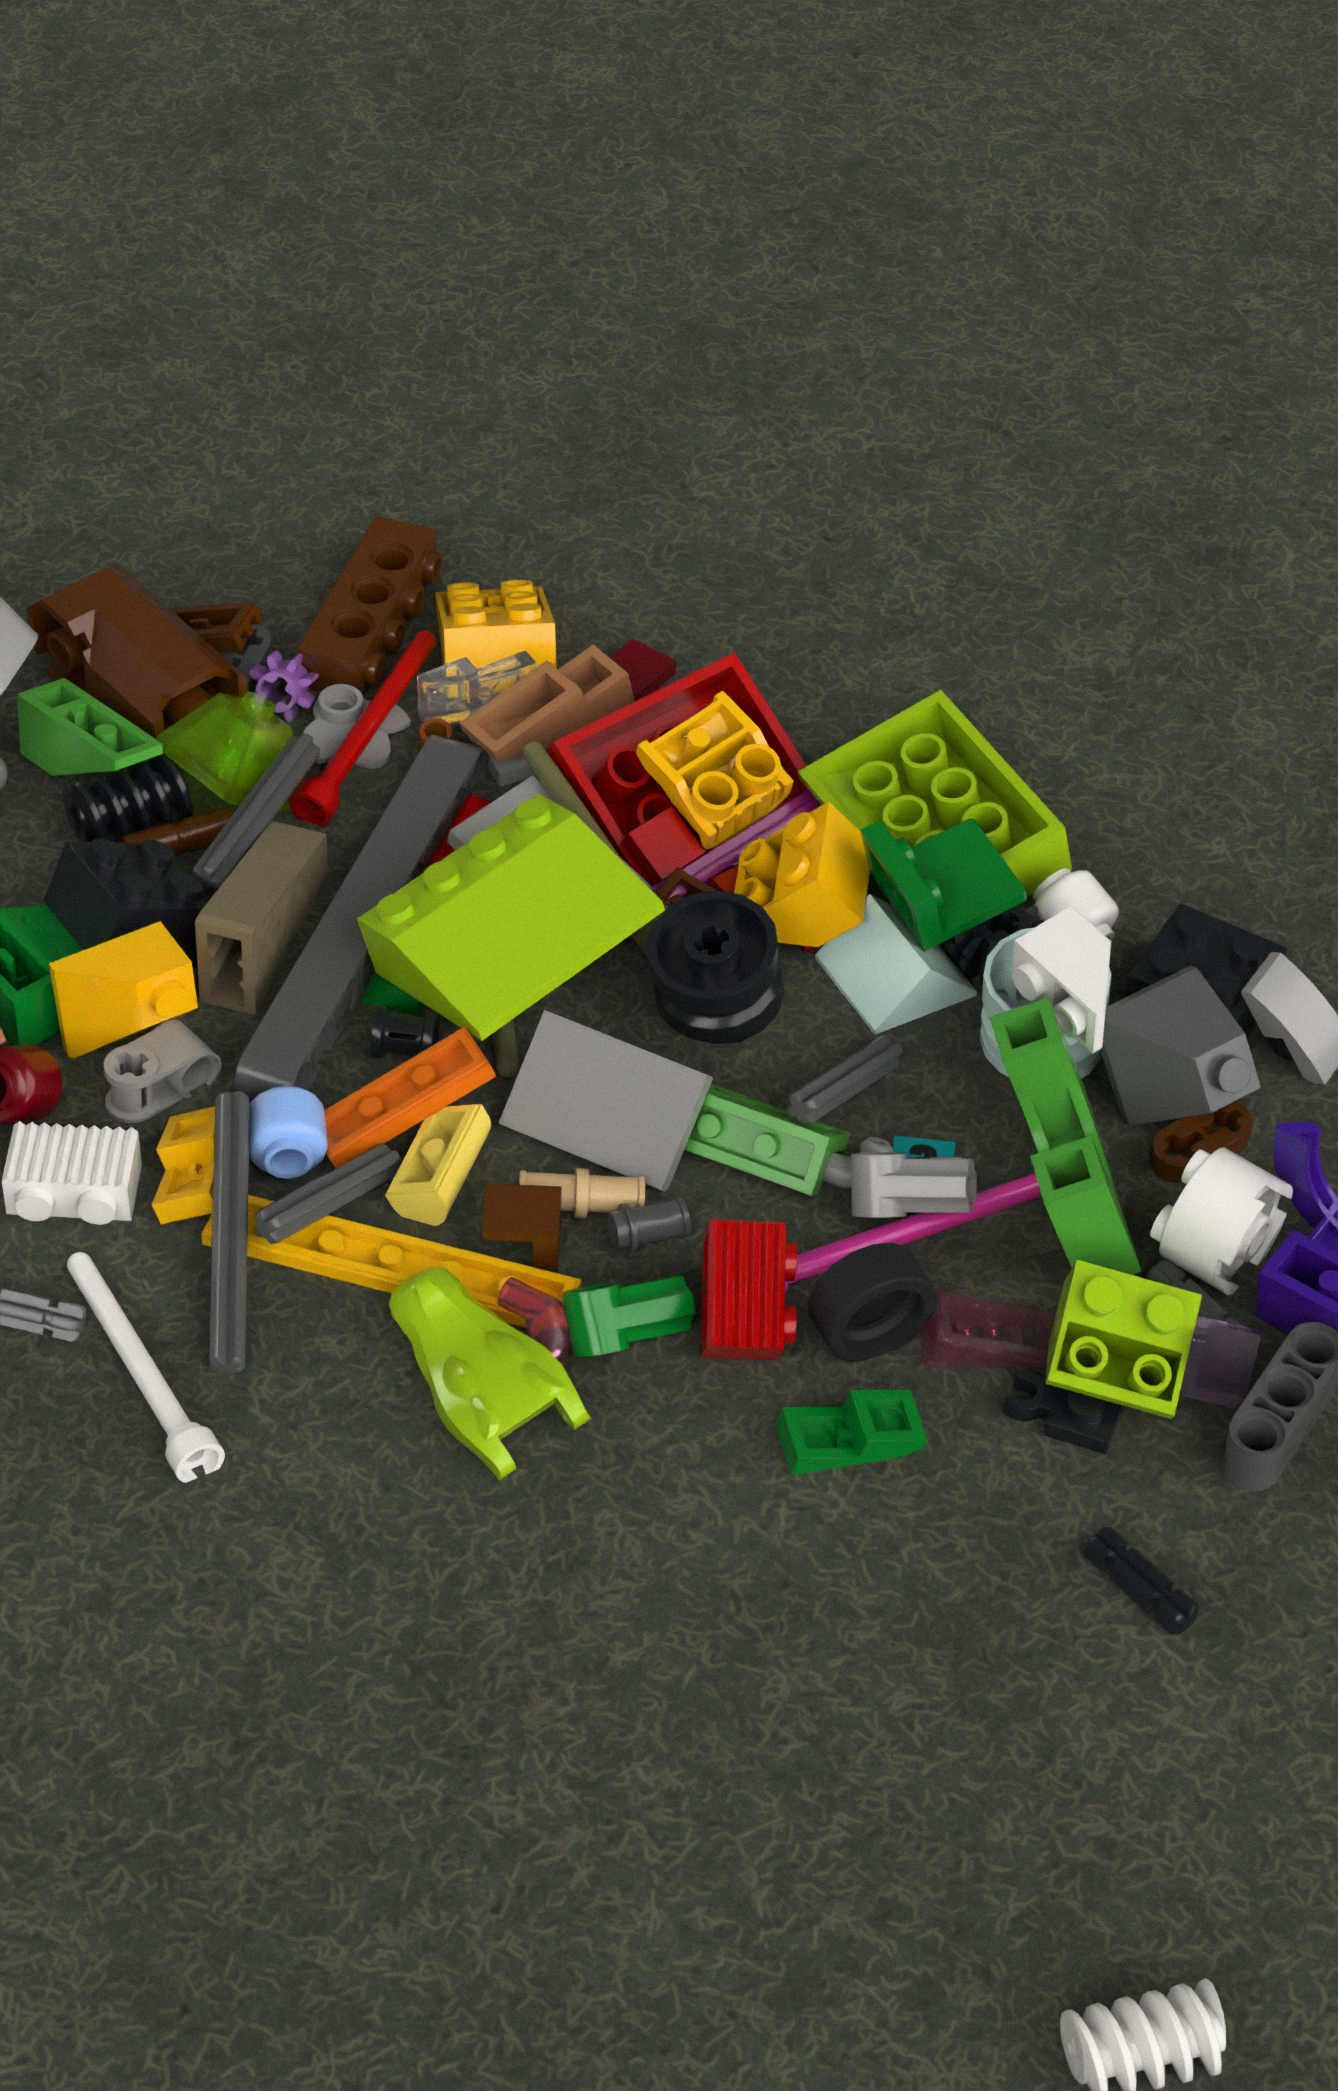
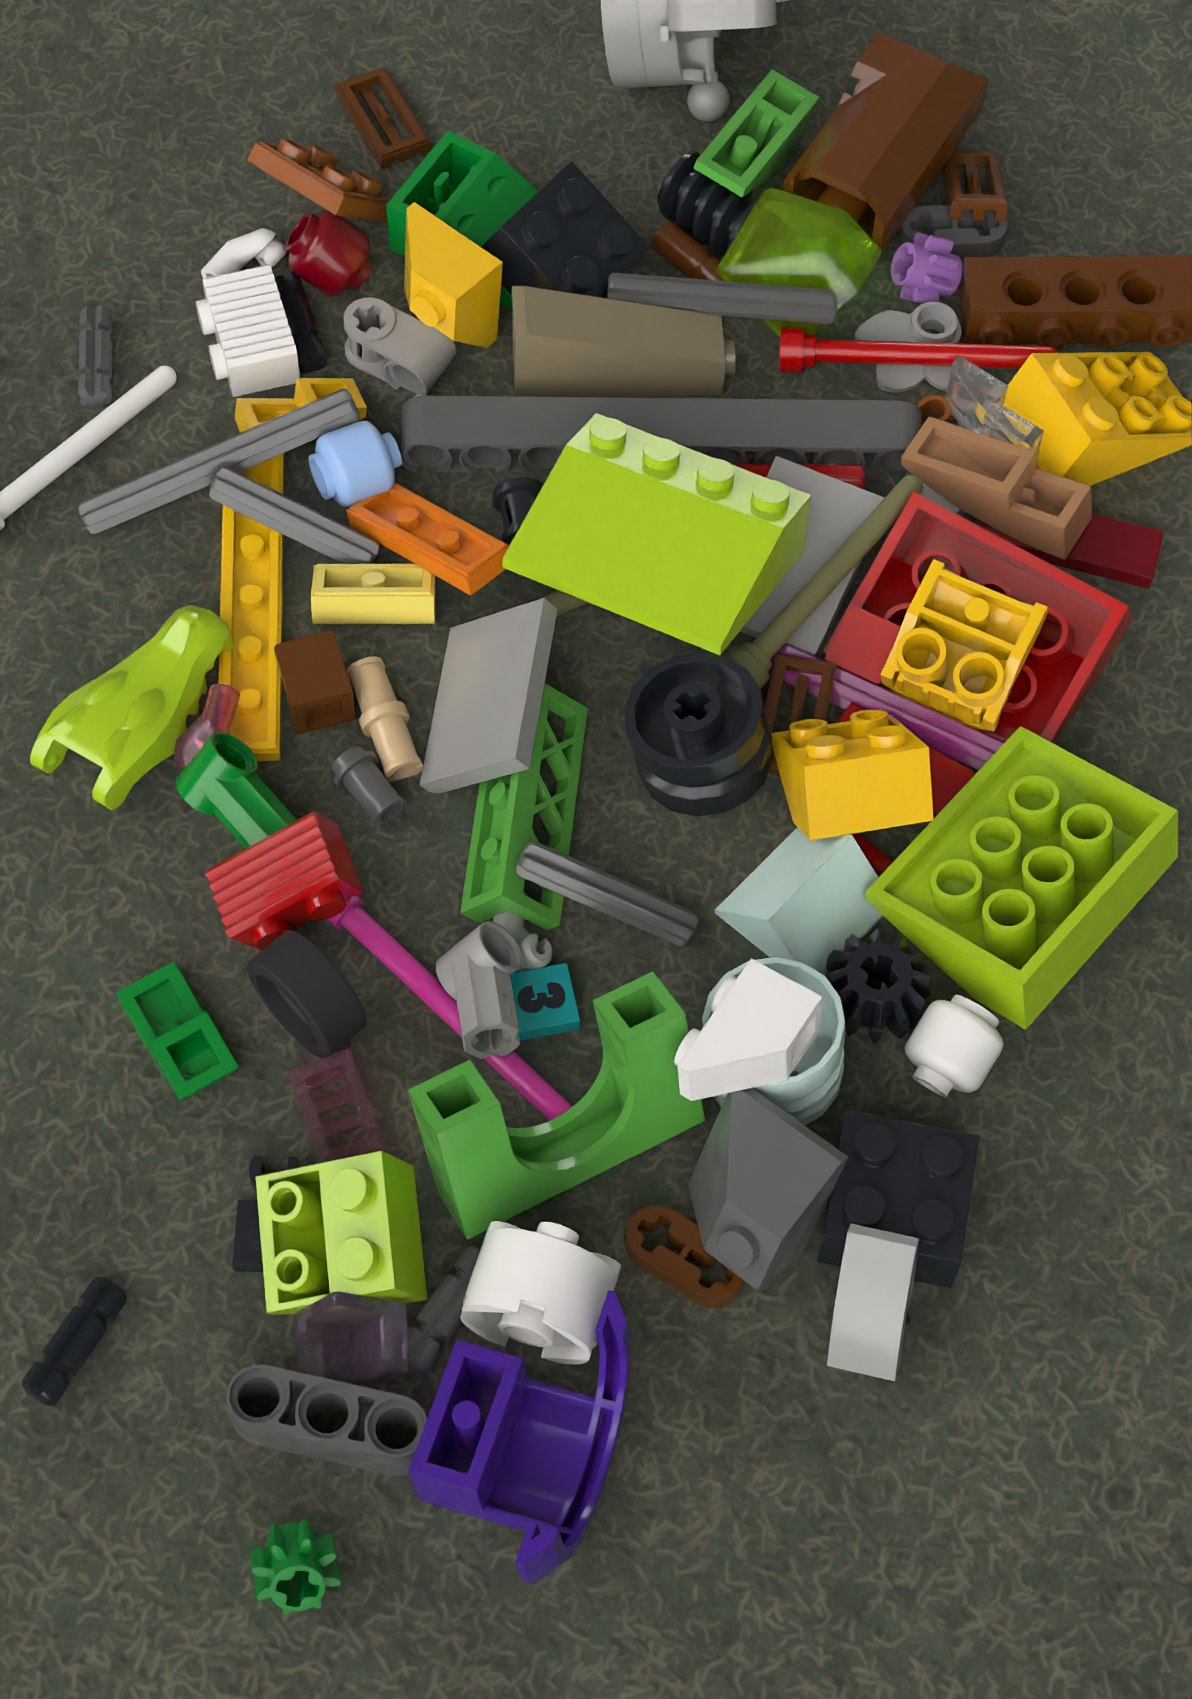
camera: 70 degrees right, 15 degrees up
green bracket [860,819,1027,951] -> none

